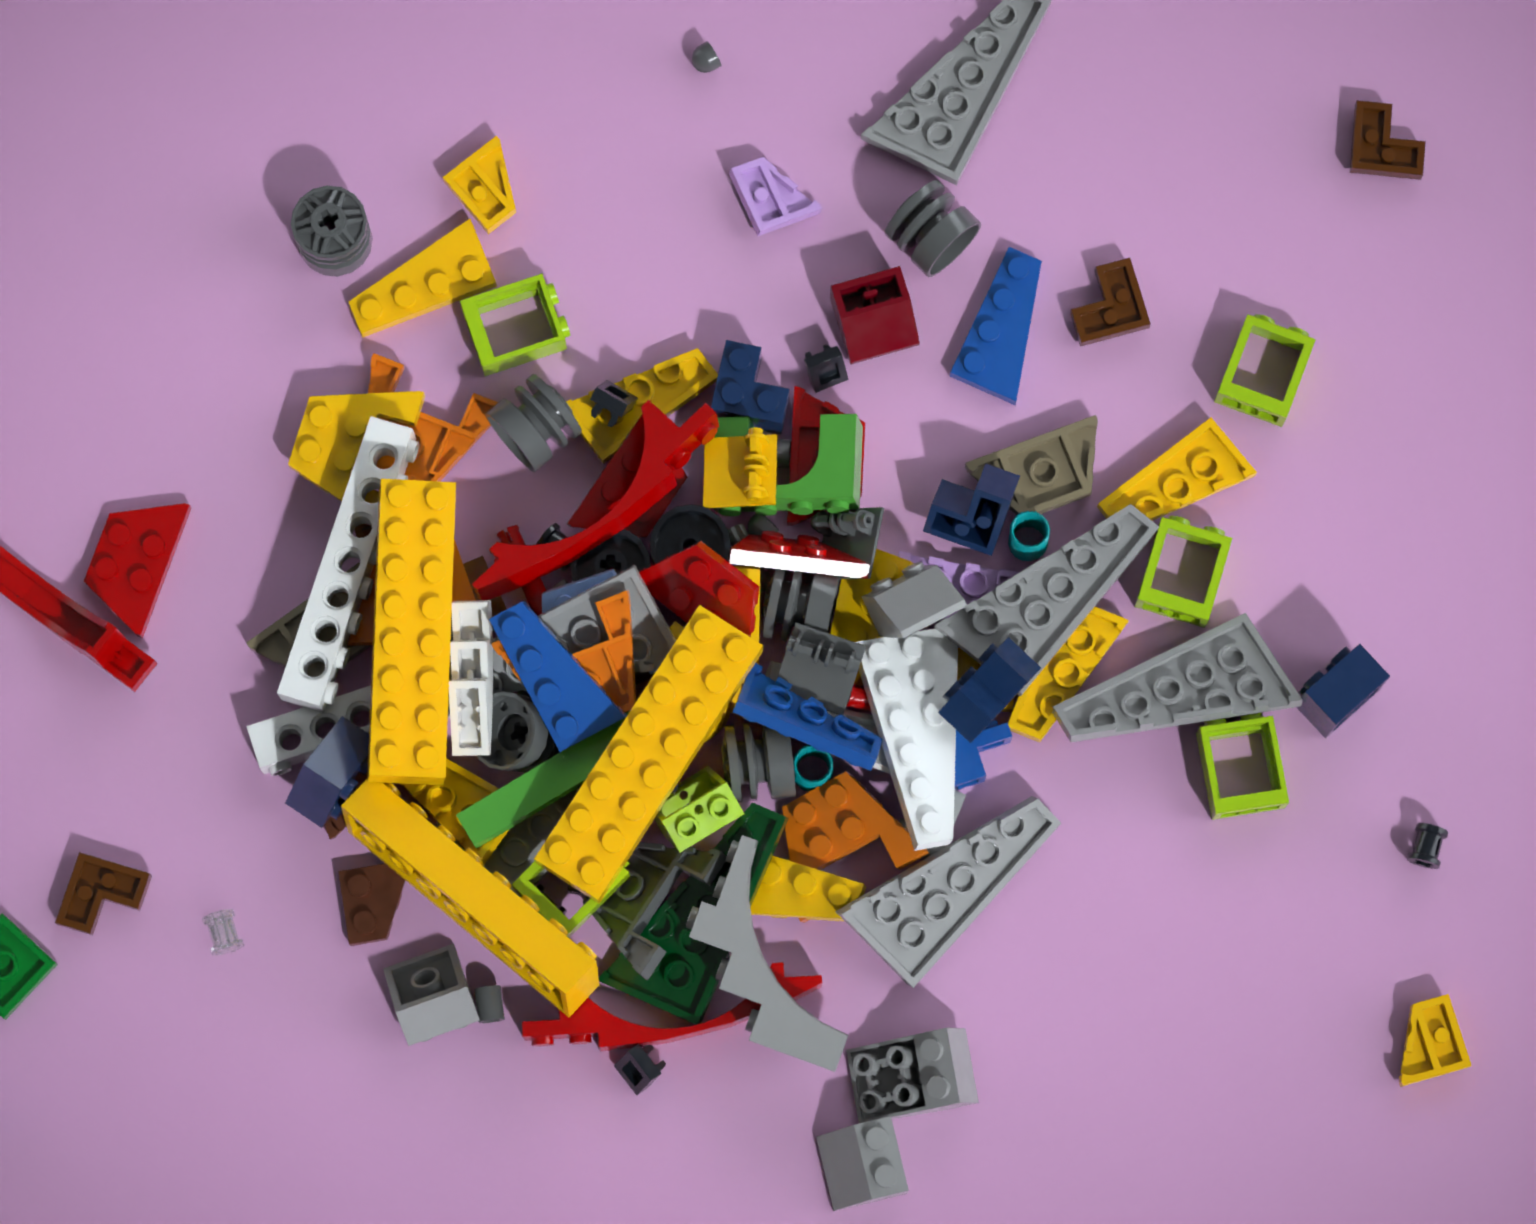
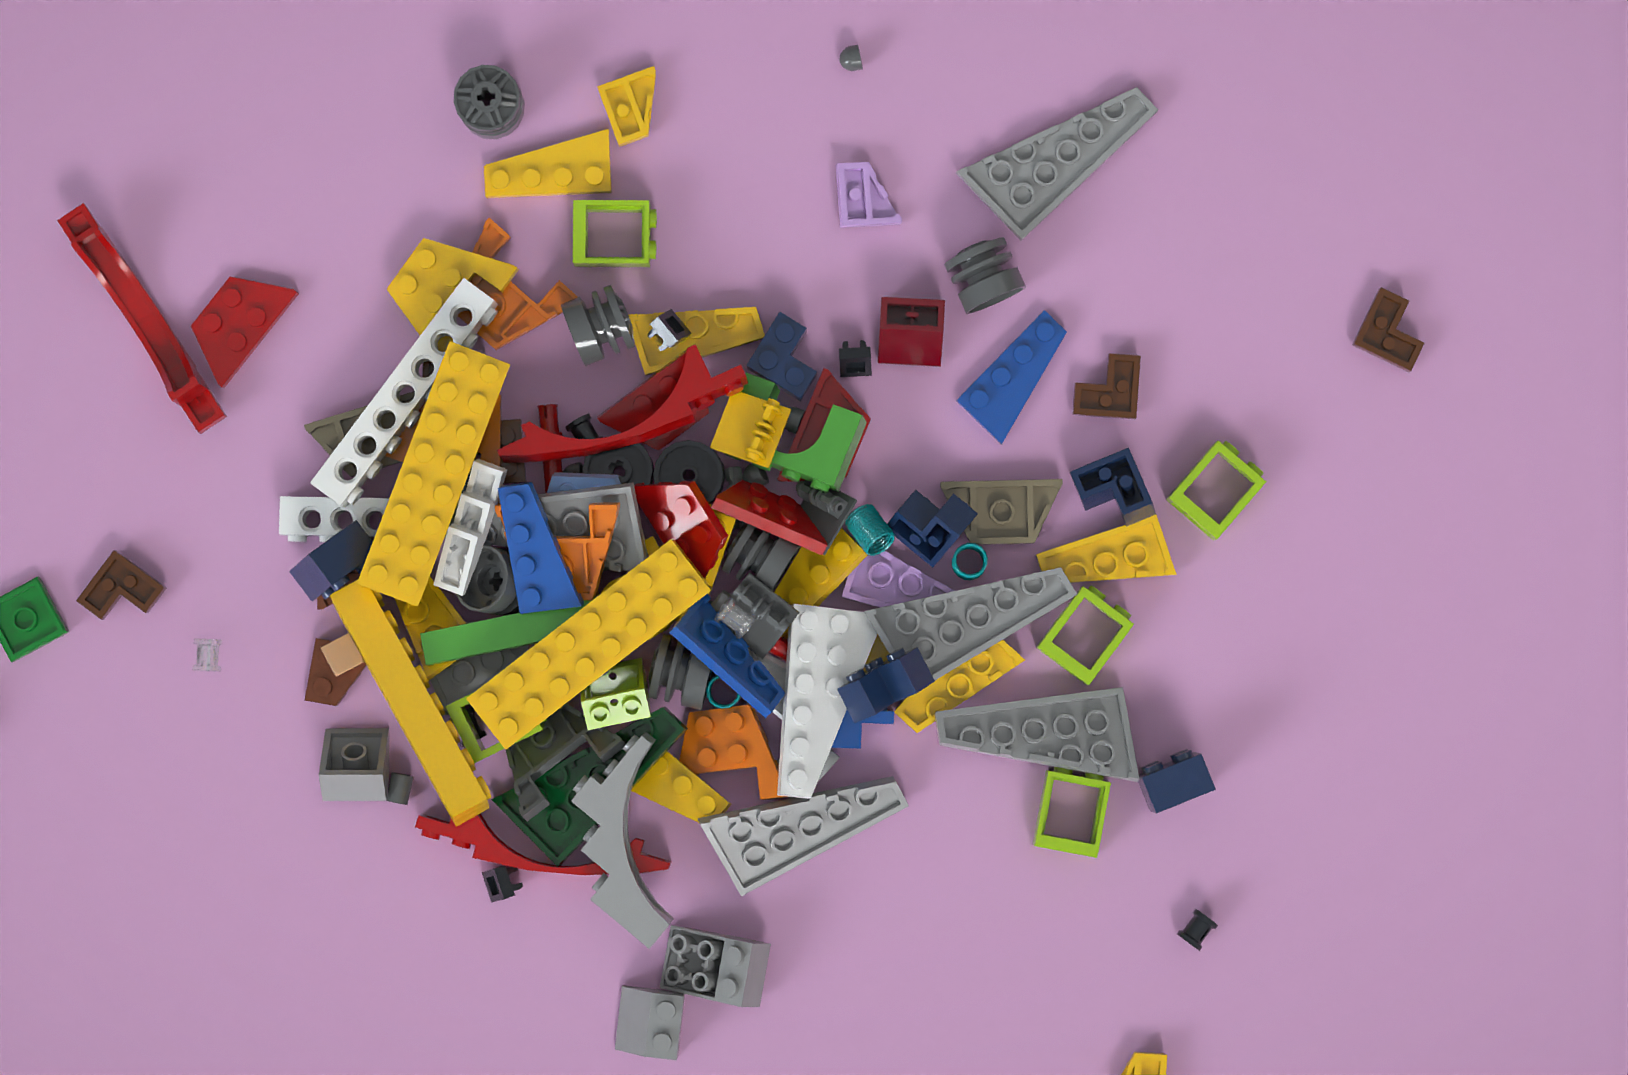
camera: 25 degrees right, 10 degrees up
light grey slope [862,561,967,639] -> none
none -> light nougat slope [320,633,365,676]
none -> clear bush [714,597,757,639]
none -> teal piece [845,504,895,556]
none -> dark blue brick [1070,447,1156,527]

